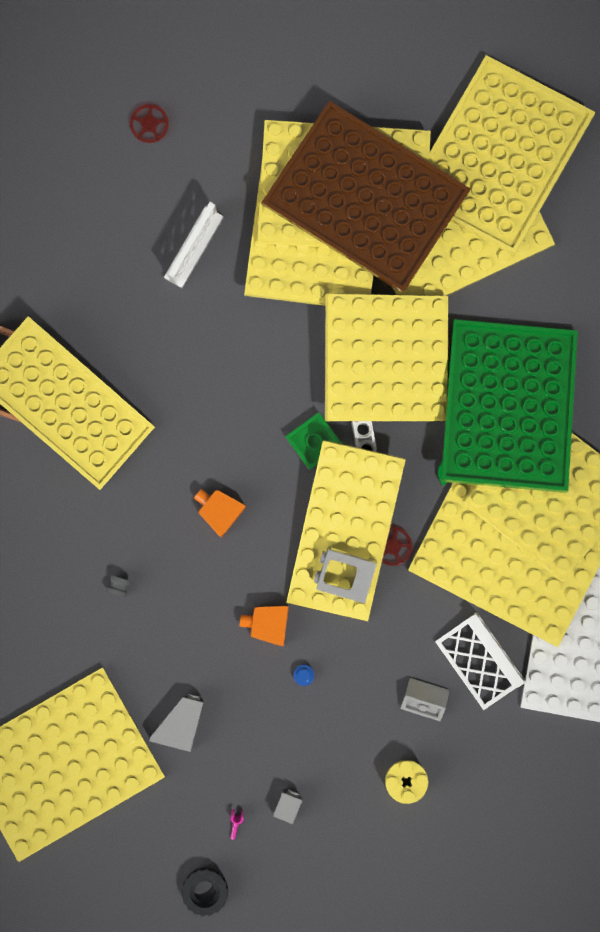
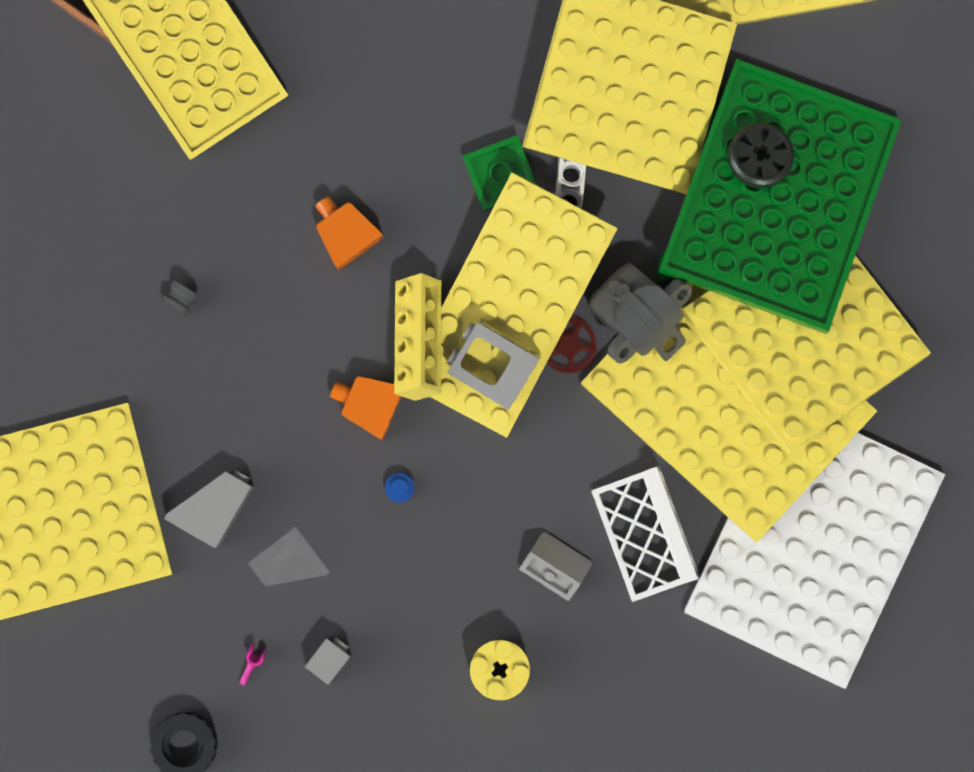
camera: 15 degrees right, 0 degrees up
none -> clear wing [248,527,330,586]
none -> light yellow brick [394,273,441,401]
none -> dark grey piece [587,262,692,364]
none -> pearl dark grey wheel [727,123,794,189]

